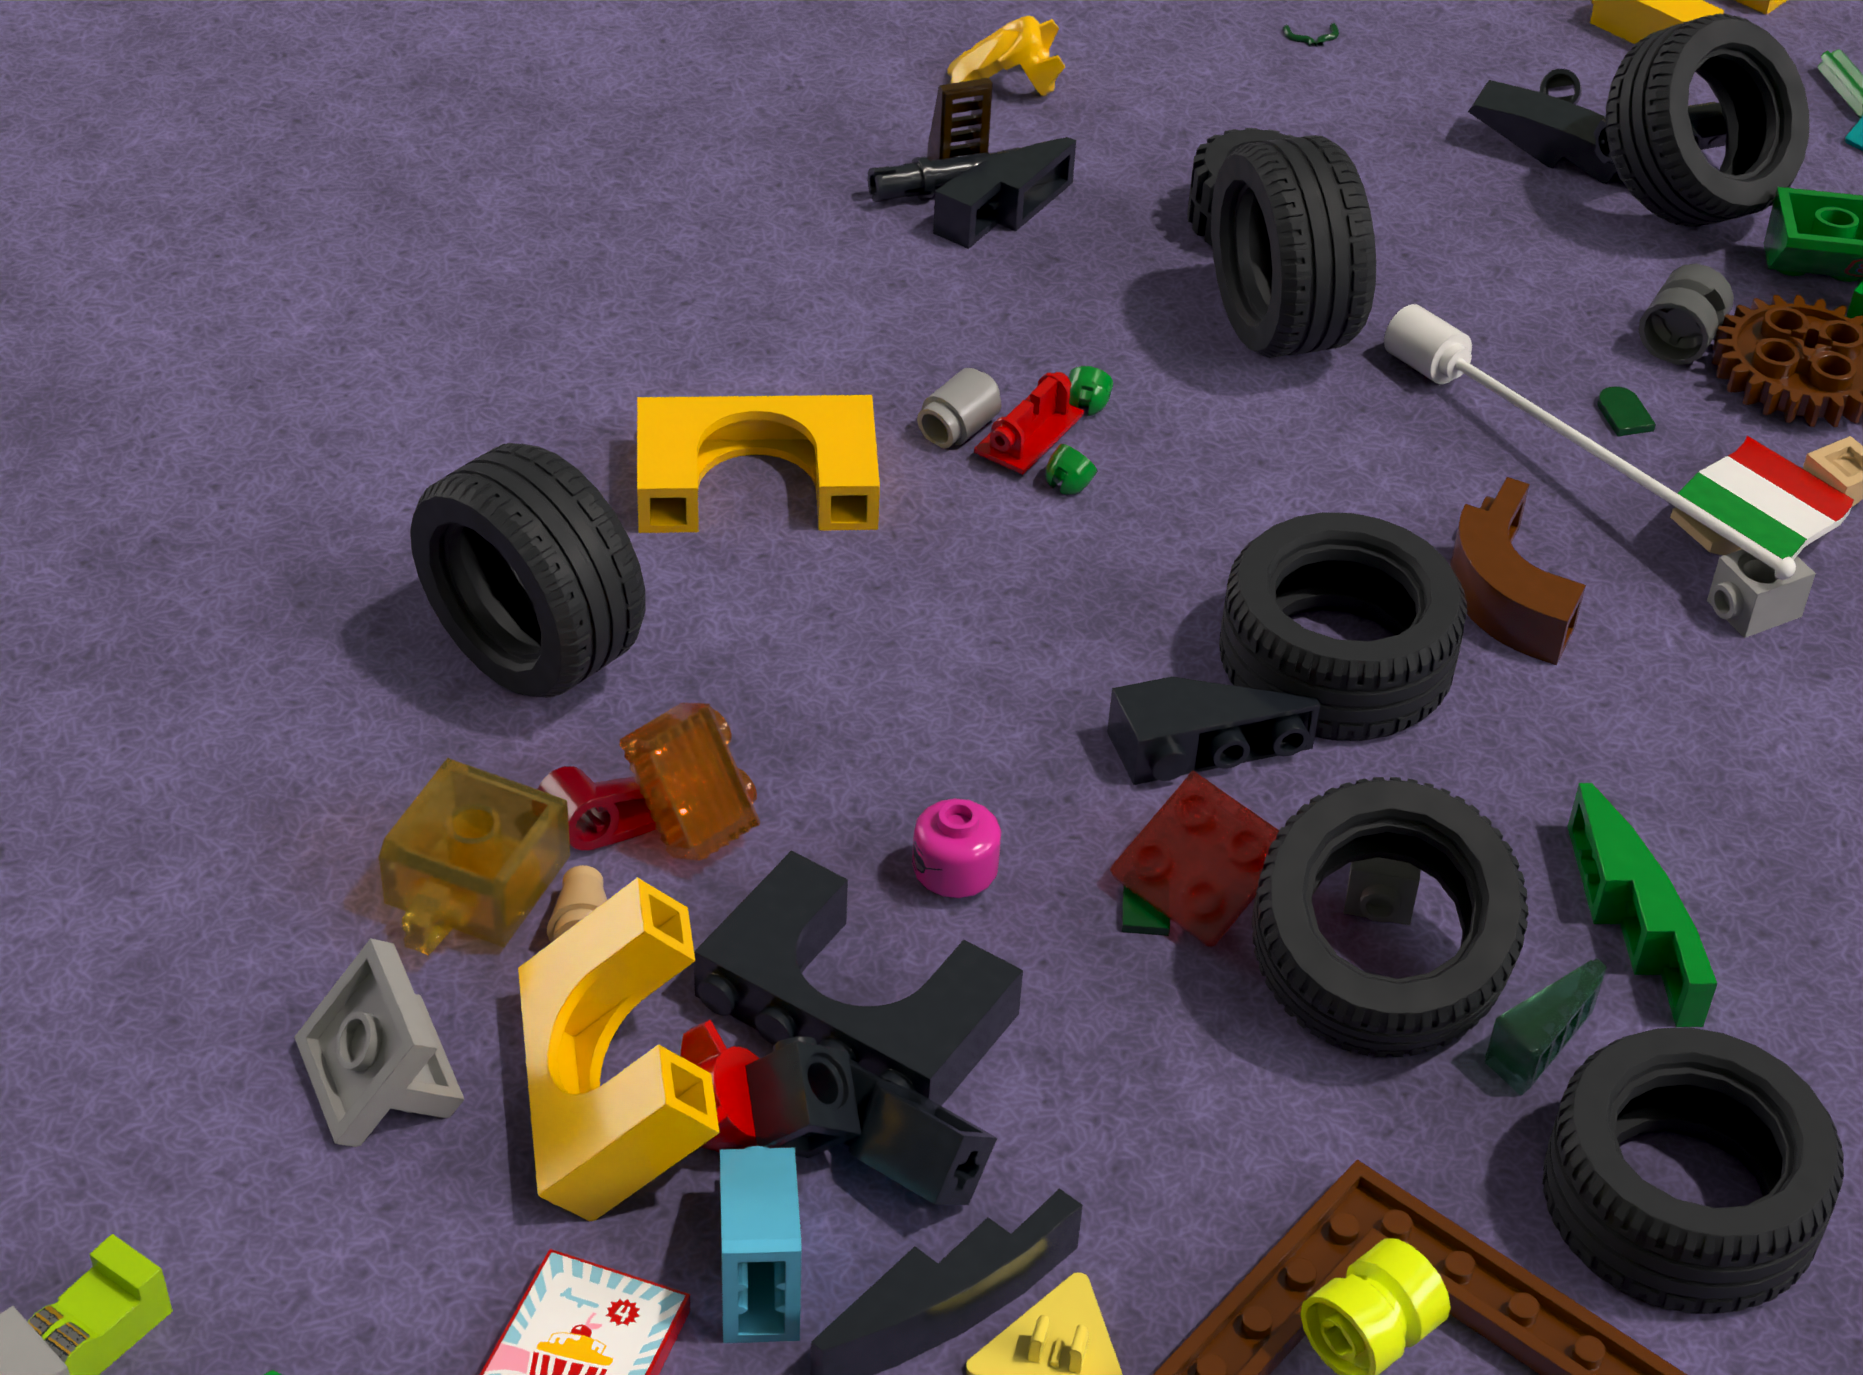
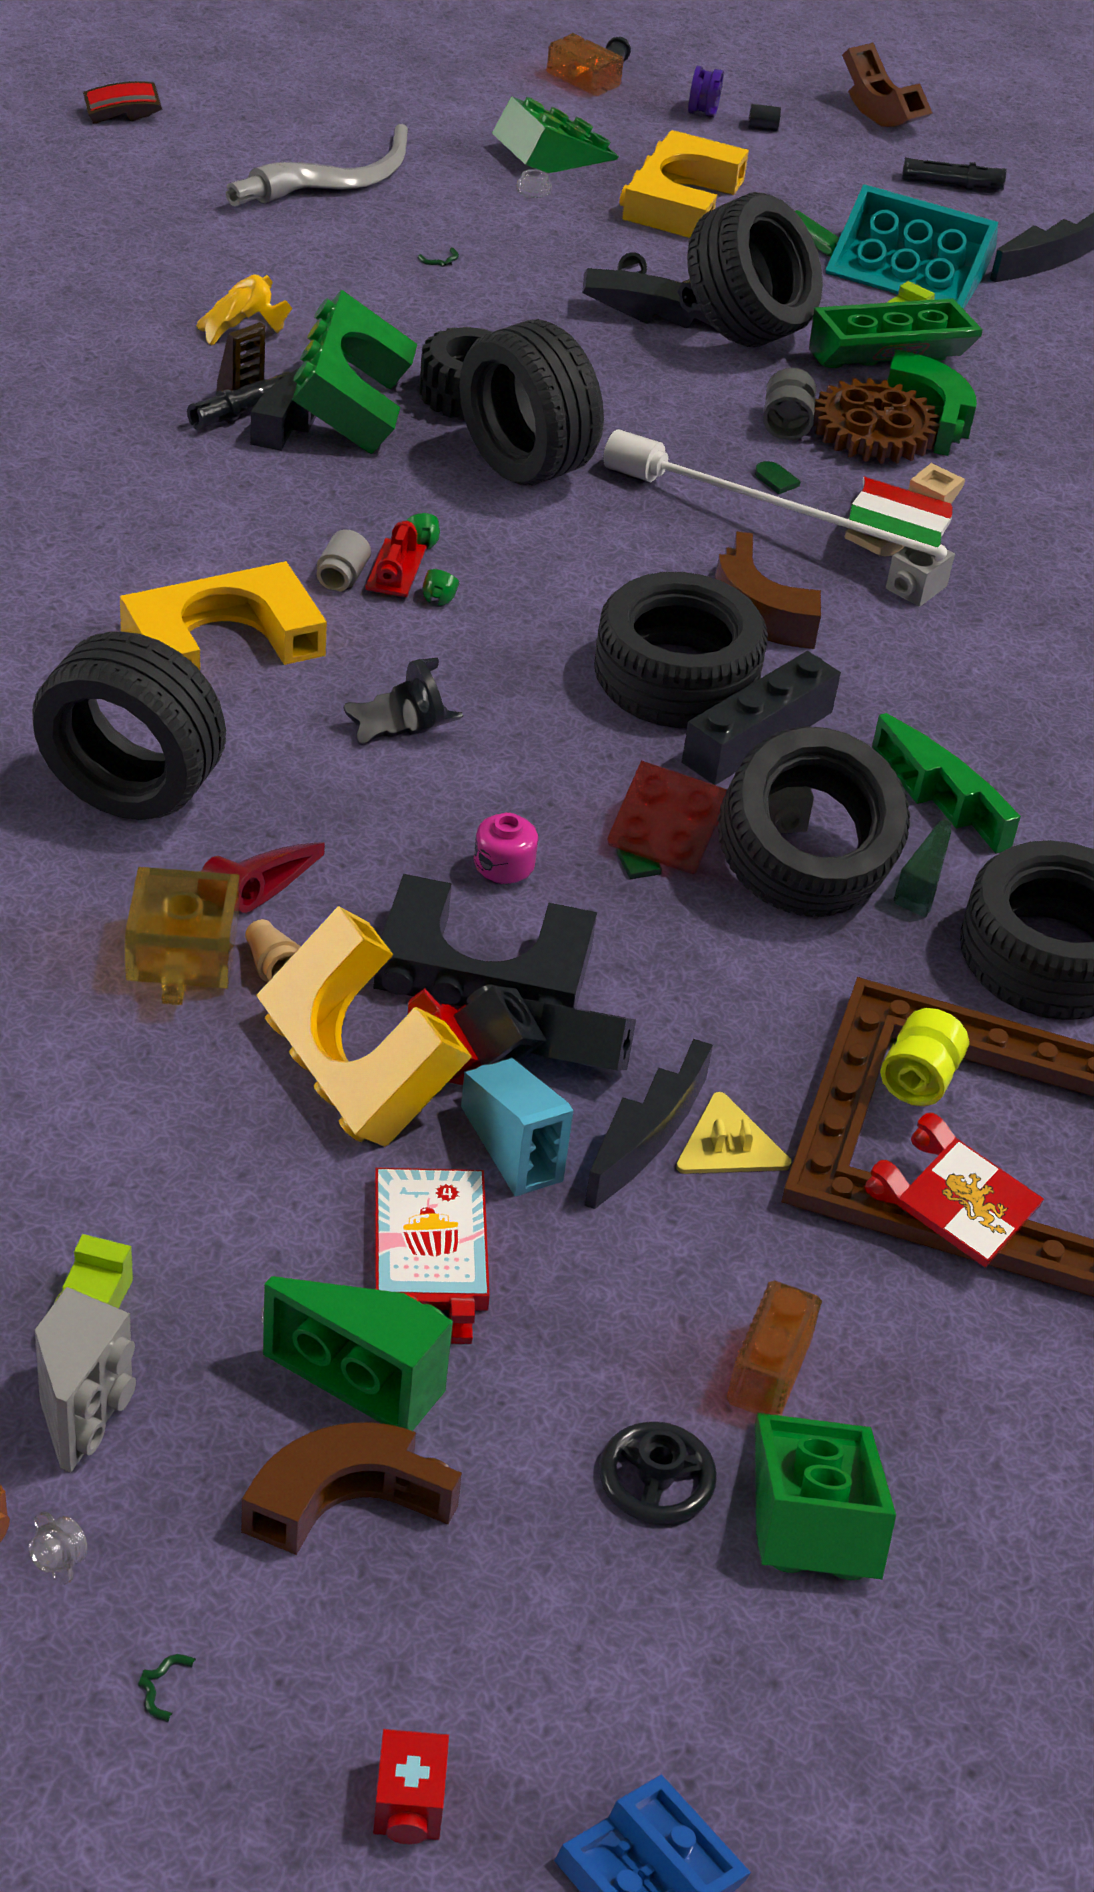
camera: 25 degrees left, 0 degrees up
light grey bracket [294,938,465,1147] -> none
clear orange brick [619,702,761,861] -> none
black slope [1107,677,1320,785] -> none
none -> green arch [292,289,418,454]
none -> black hair [343,657,463,745]
none -> black brick [681,650,841,786]

